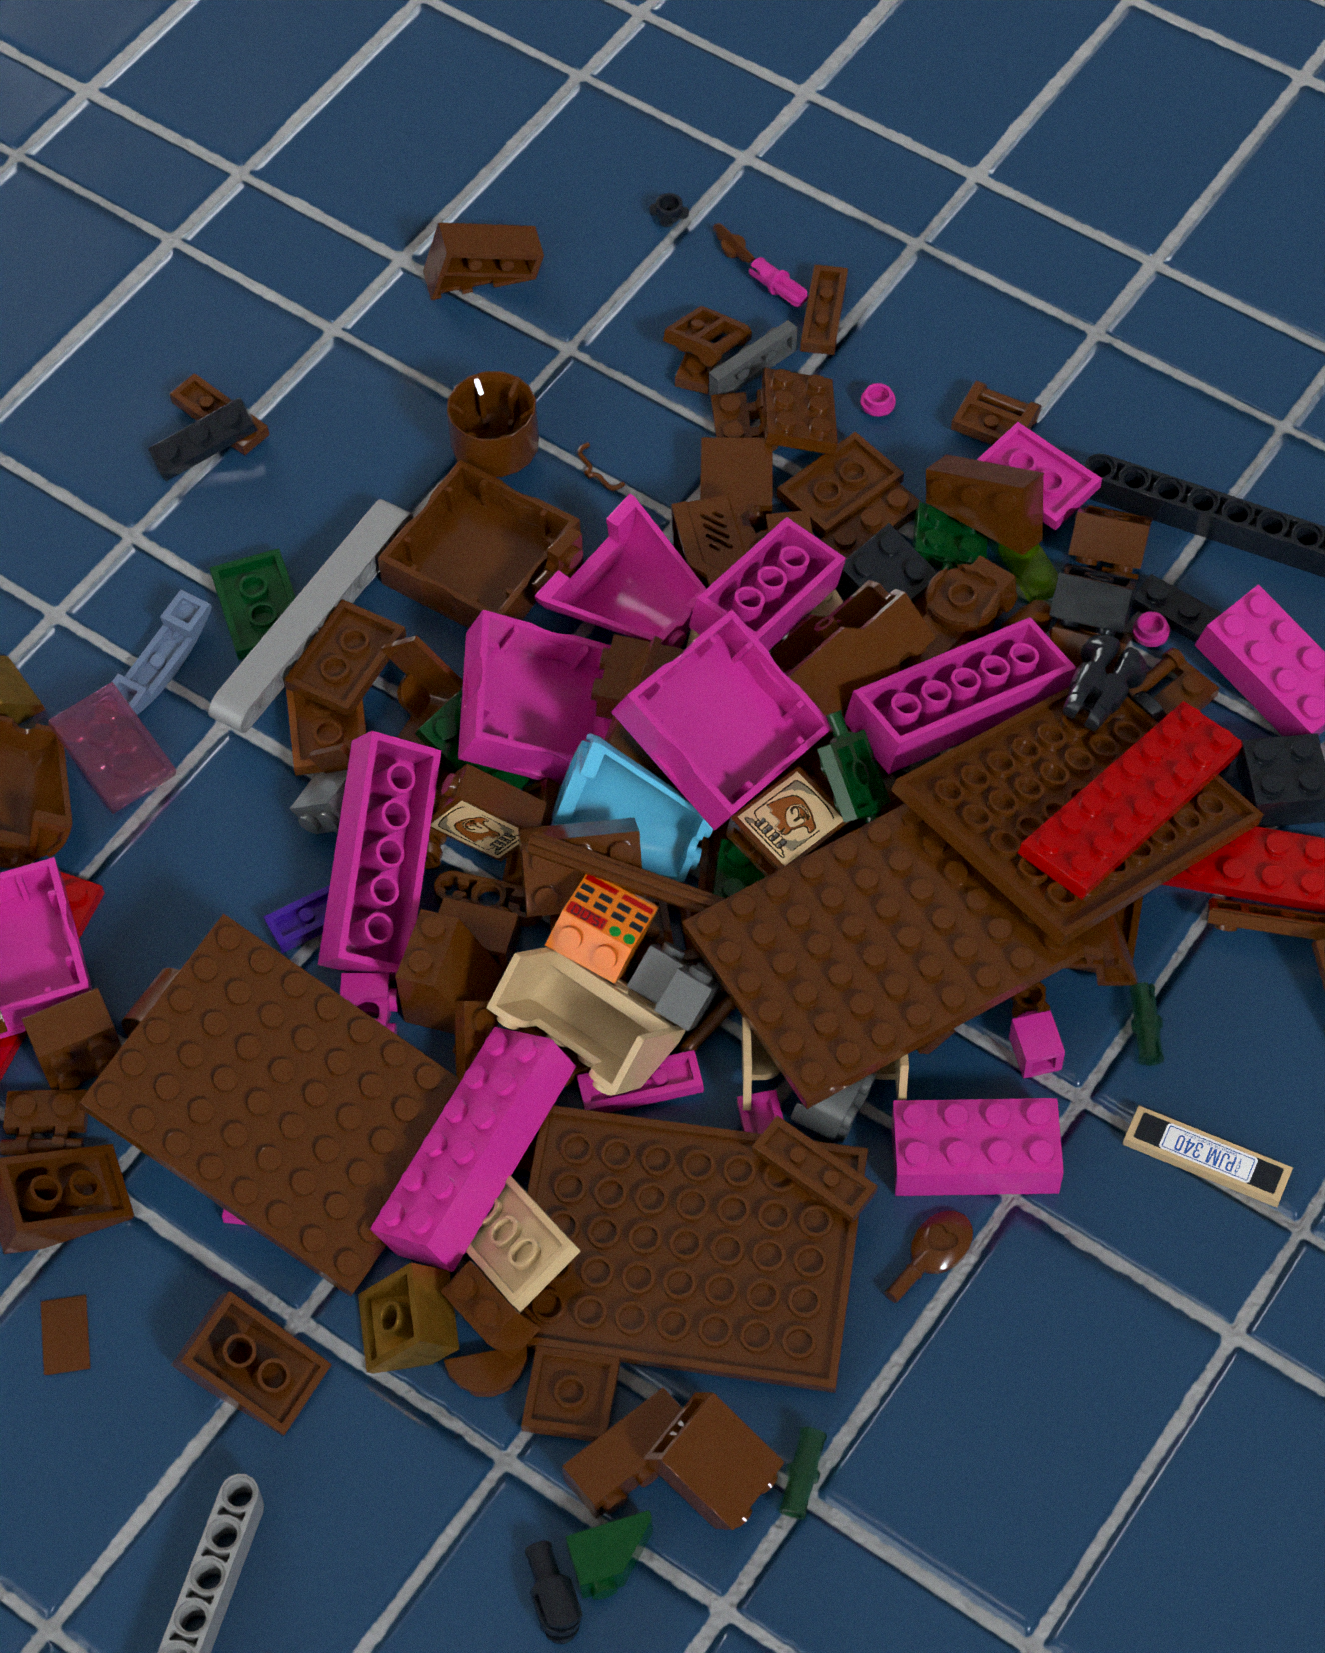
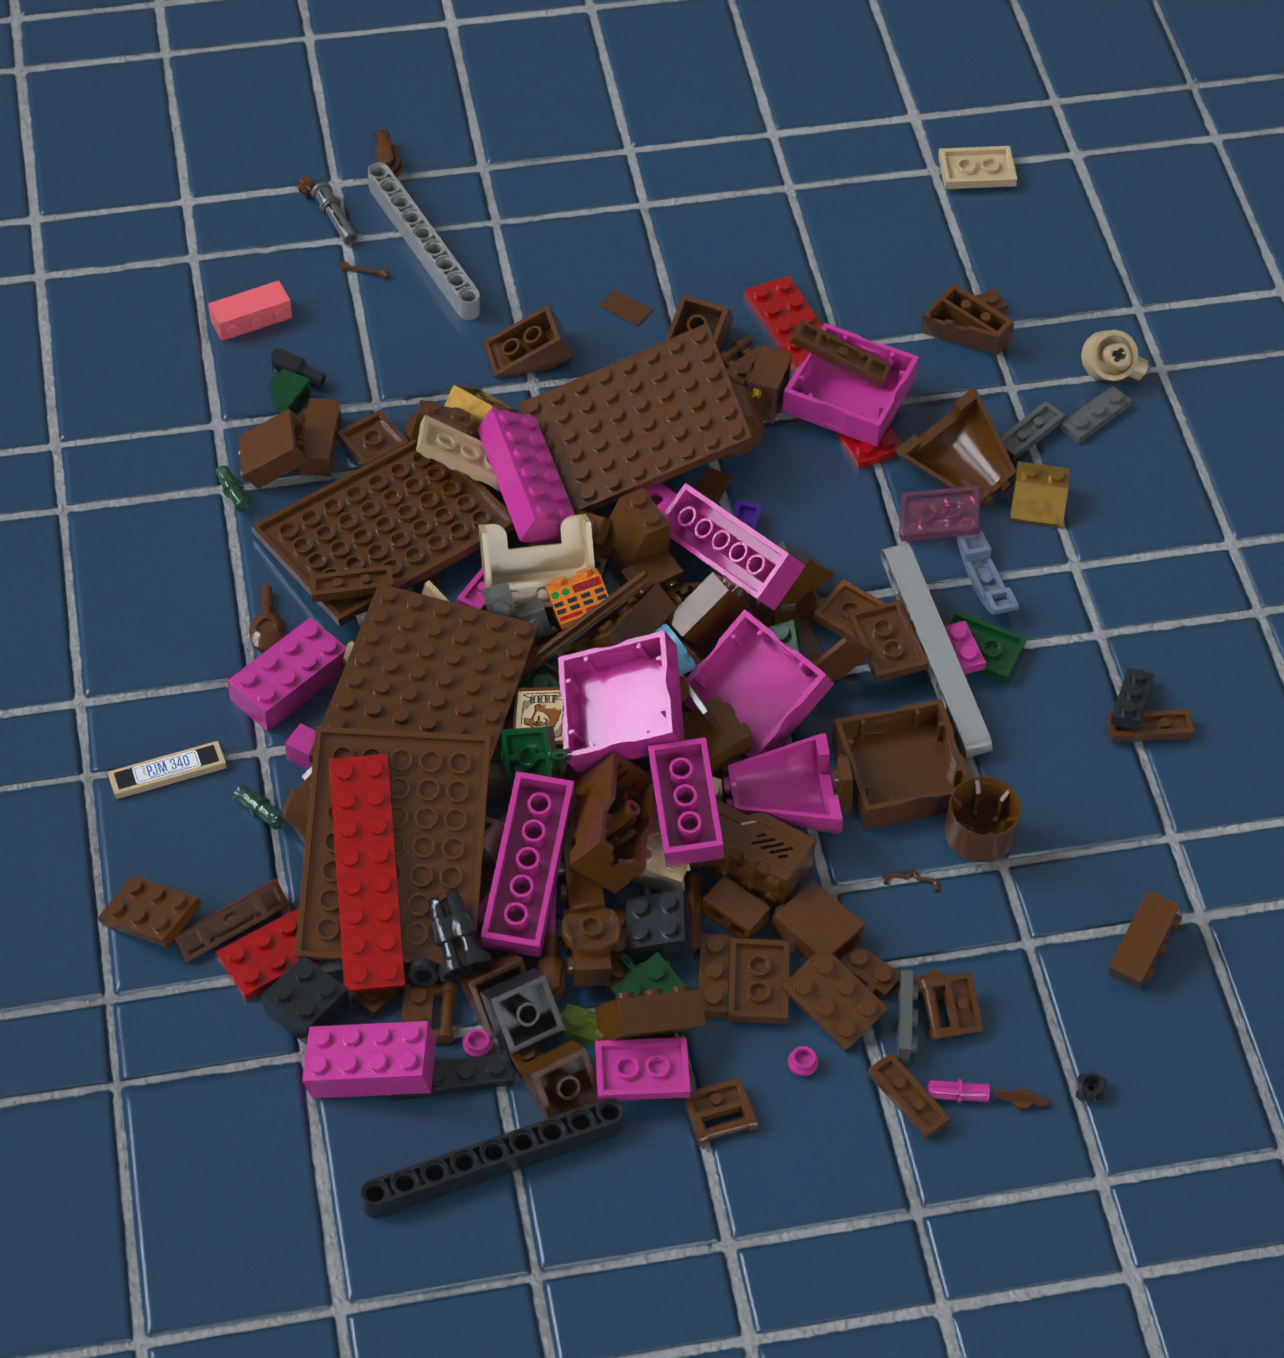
camera: 130 degrees right, 5 degrees down
none -> dark pink plate [944,621,986,674]

